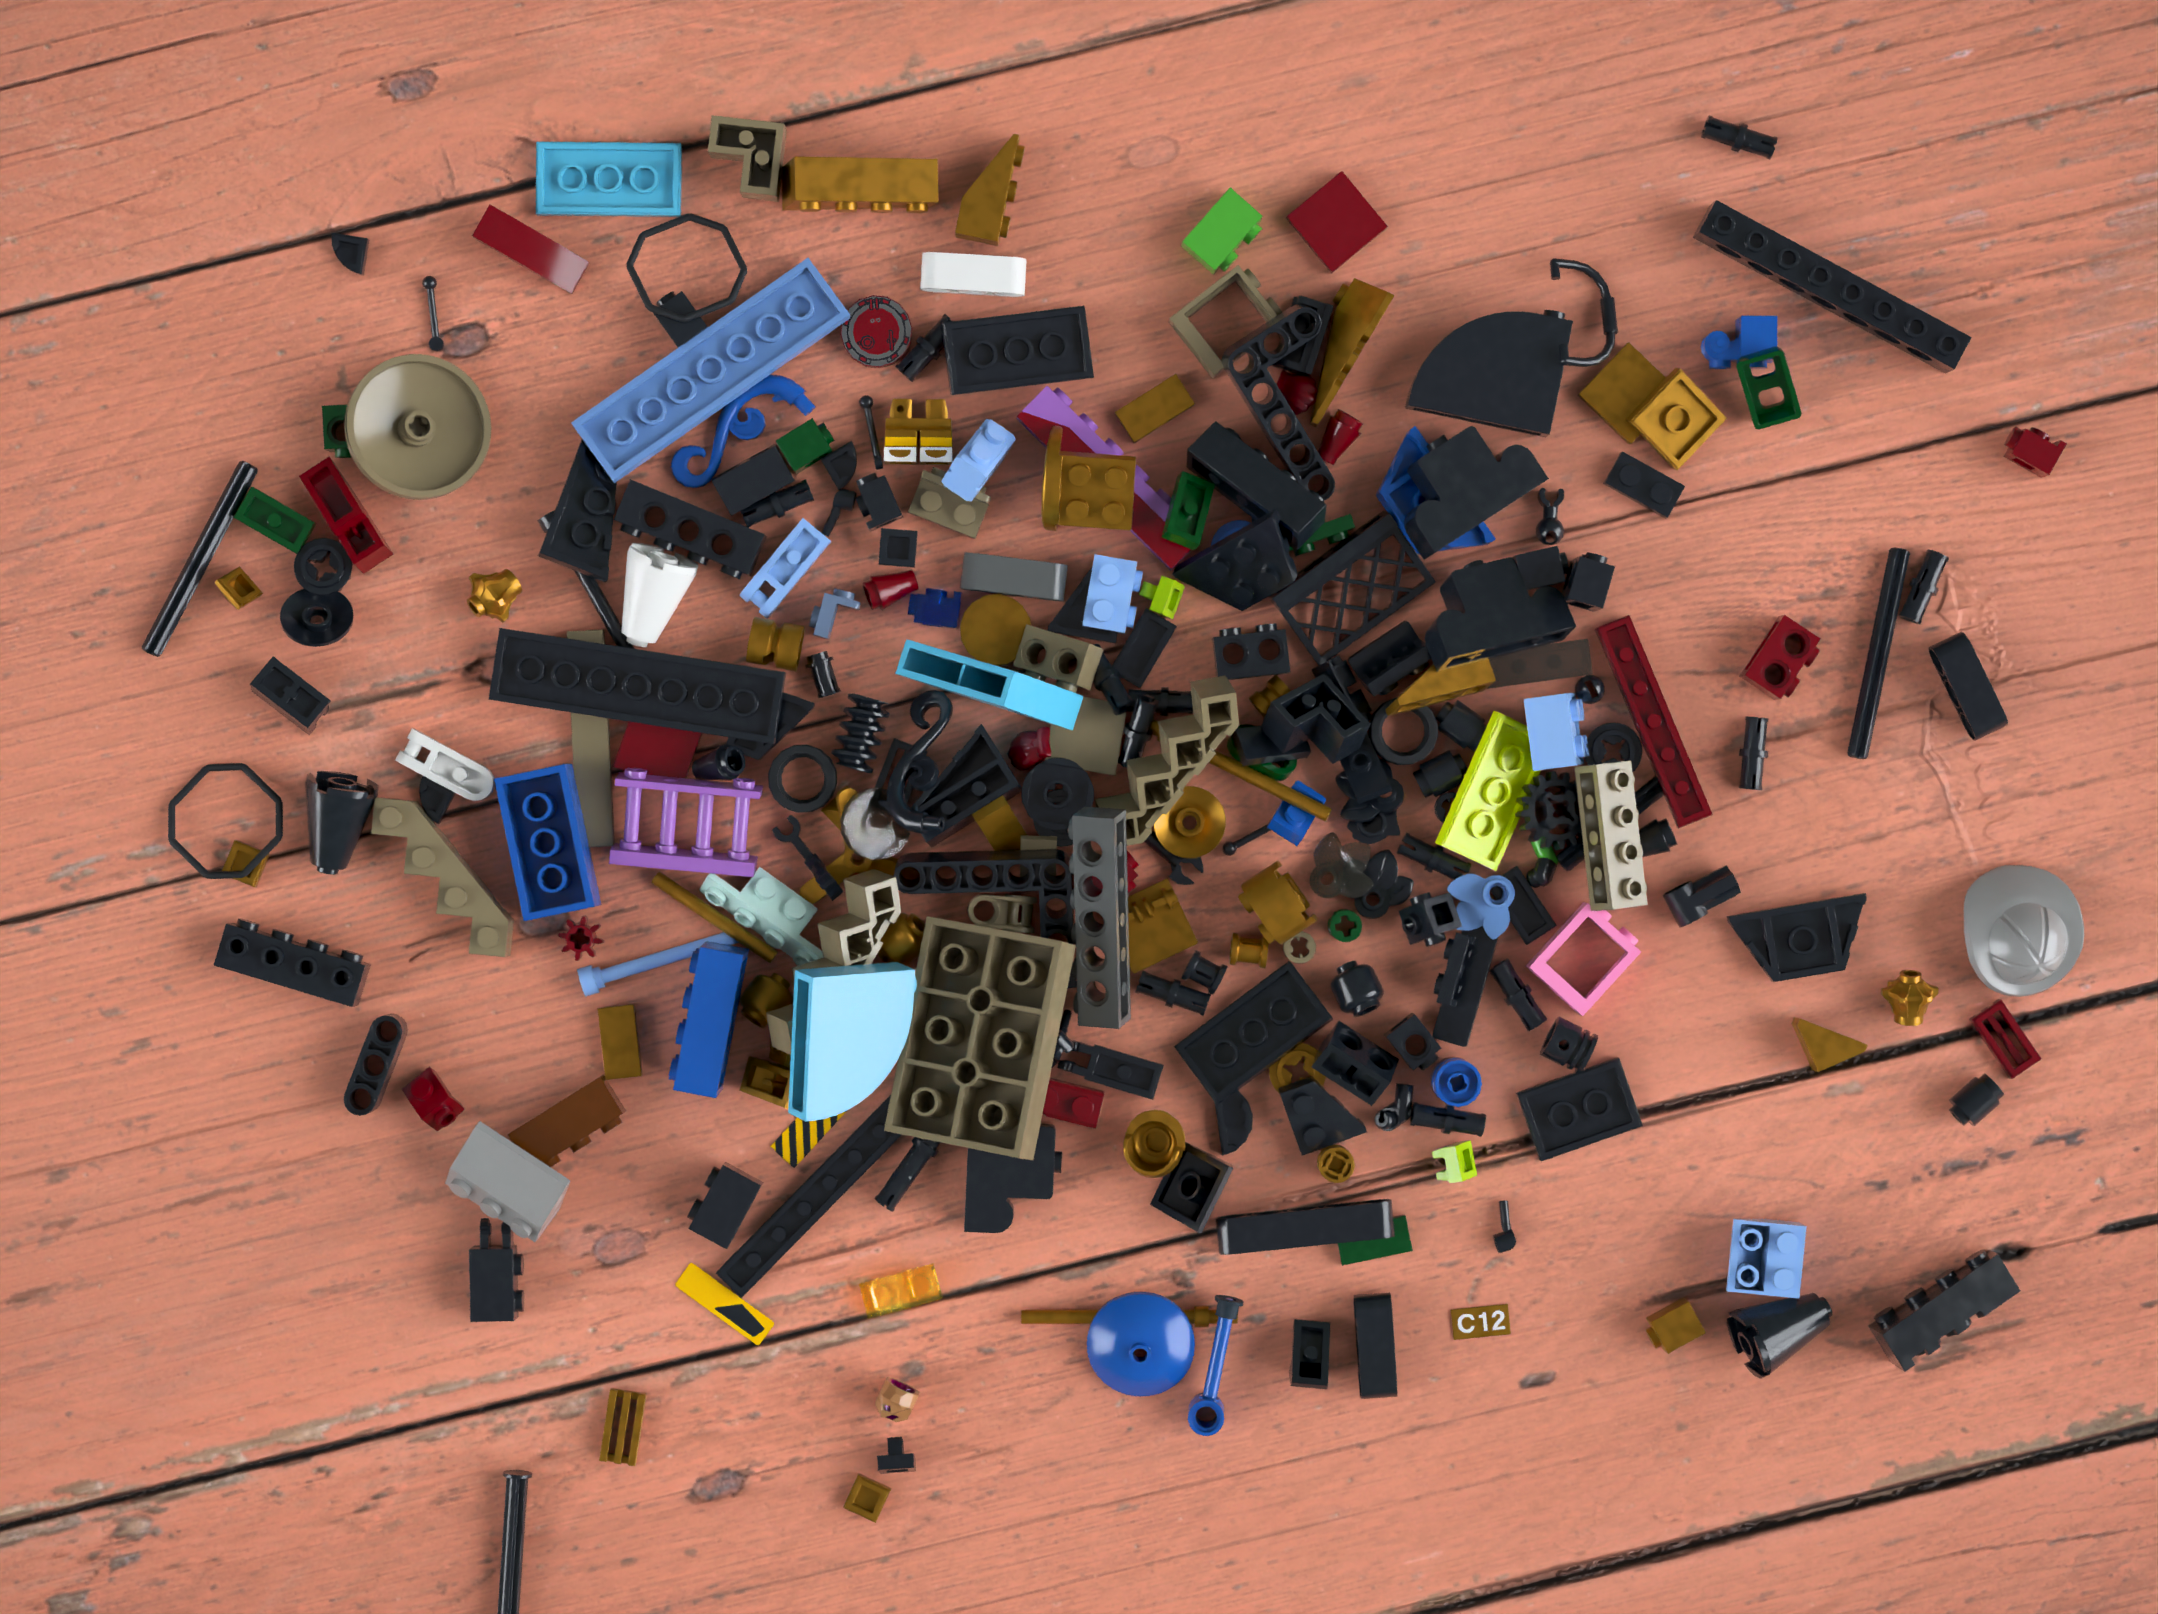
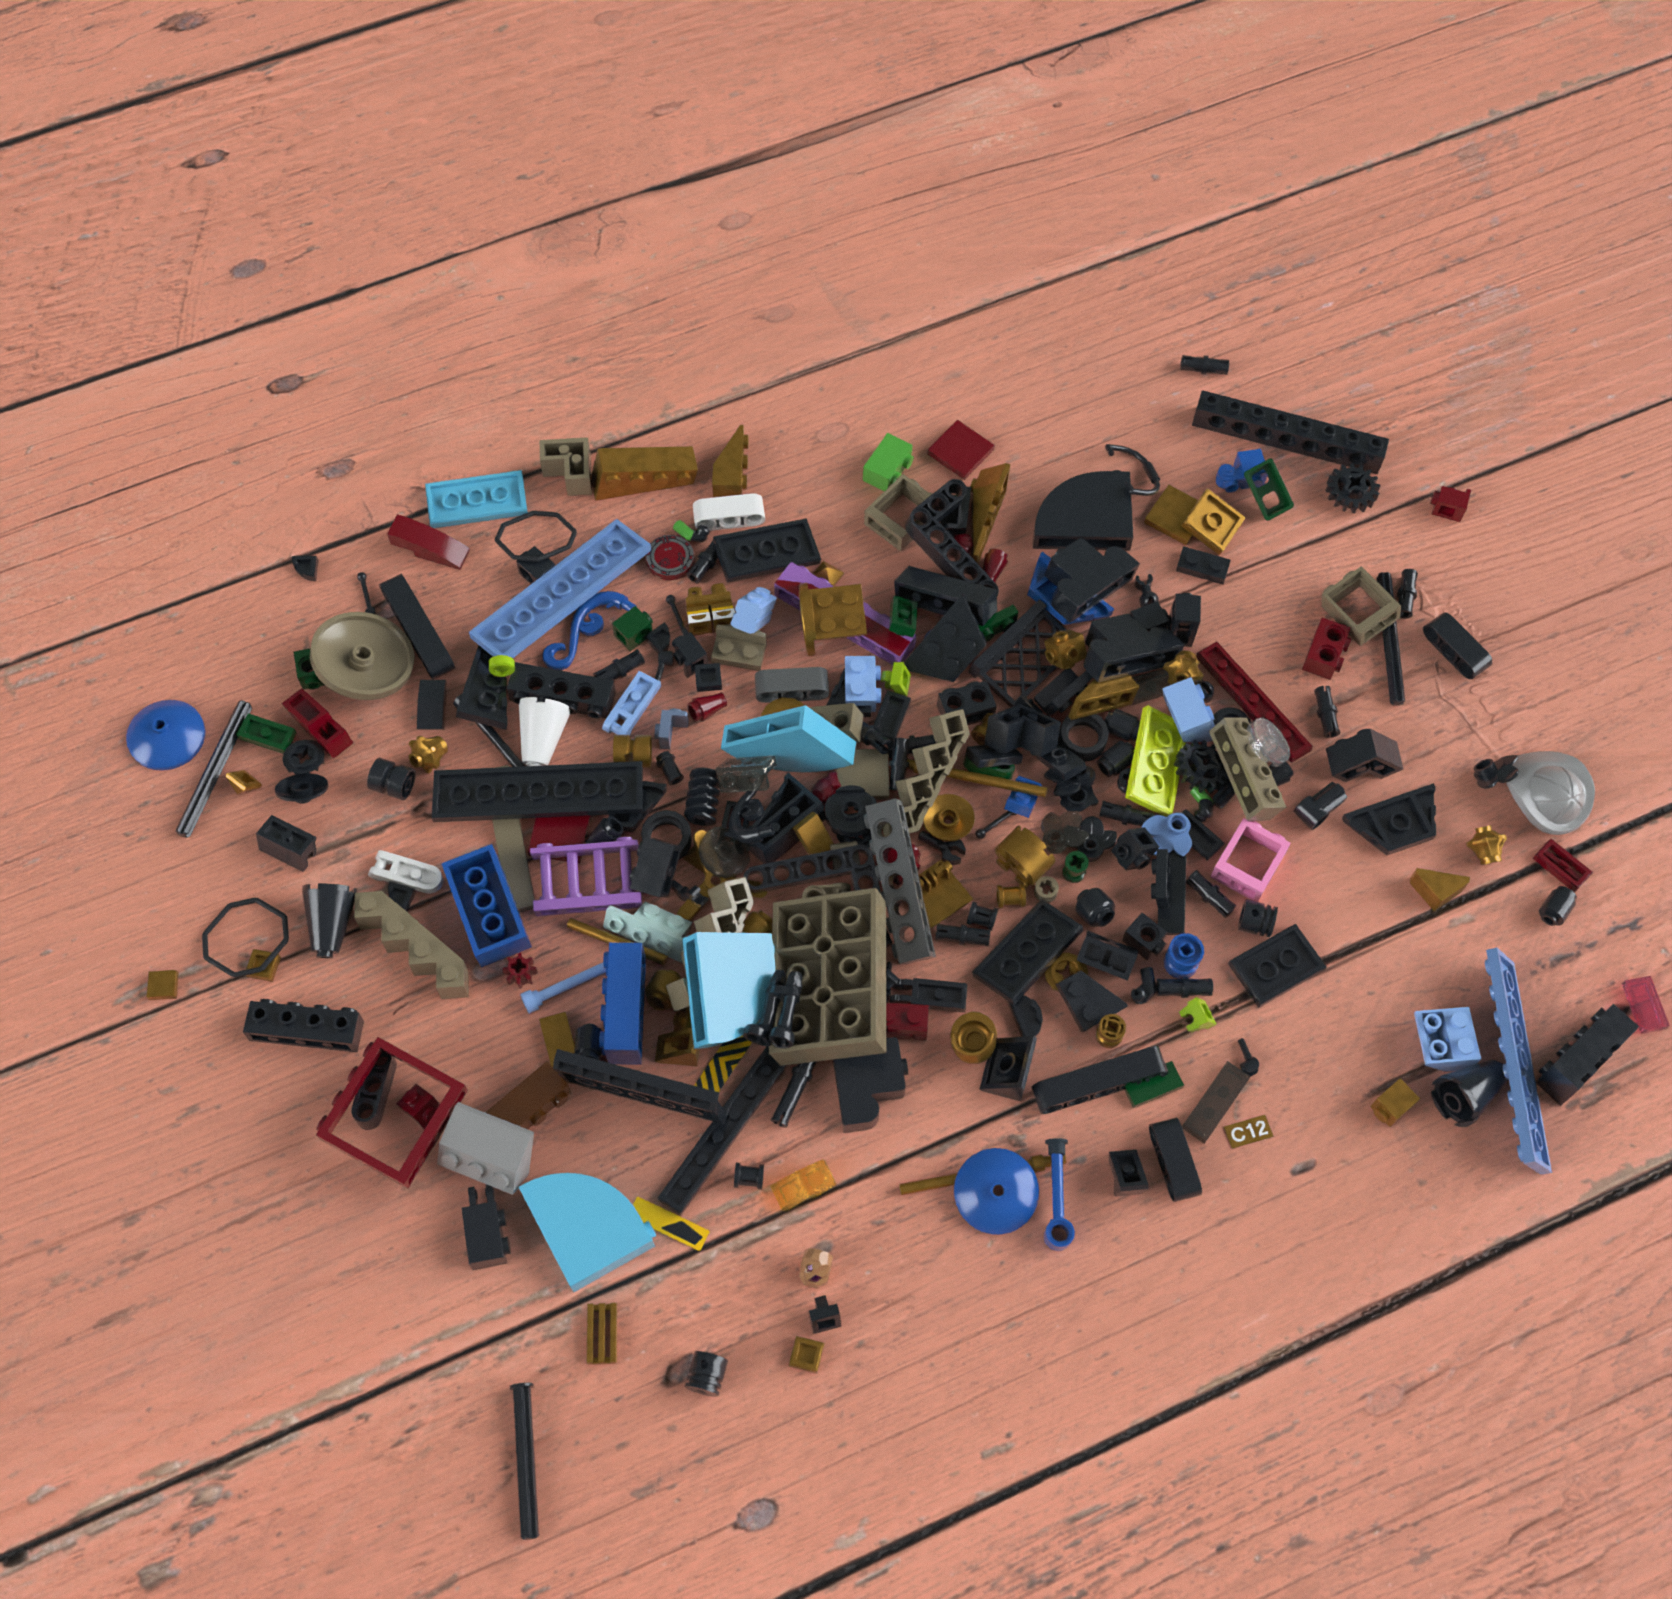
camera: 15 degrees left, 25 degrees down
black brick [687,1162,764,1249] -> none
black hinge [712,444,795,516] -> none
clear blue brick [908,588,962,630] -> none
pearl gold tile [1115,374,1195,443] -> none
none -> blue dish [126,700,206,771]
none -> pearl gold tile [147,970,179,1000]
none -> dark red window [316,1037,468,1189]
none -> black wheel [367,757,416,801]
none -> black beam [379,573,456,680]
none -> black slope [417,680,446,730]
none -> lime tile [489,655,515,677]
none -> medium azure brick [519,1173,656,1292]
none -> black ladder [553,1049,730,1125]
none -> black brick [574,1024,602,1060]
none -> black brick [630,837,682,897]
none -> arm [673,520,710,542]
none -> black piece [685,1351,728,1397]
none -> clear smoke bracket [716,755,777,793]
none -> black bush [734,1162,764,1190]
none -> black piece [743,969,802,1049]
none -> pearl gold slope [813,560,844,586]
none -> pearl gold brick [1044,629,1087,669]
none -> pearl gold rock [1163,650,1203,684]
none -> clear smoke tile [1182,1061,1250,1144]
none -> clear tile [1247,718,1290,767]
none -> dark tan window [1322,566,1401,646]
none -> black gear [1325,463,1381,513]
none -> black brick [1326,729,1404,782]
none -> black plate [1474,755,1519,789]
none -> medium blue plate [1485,948,1552,1174]
none -> clear pink tile [1622,976,1670,1034]

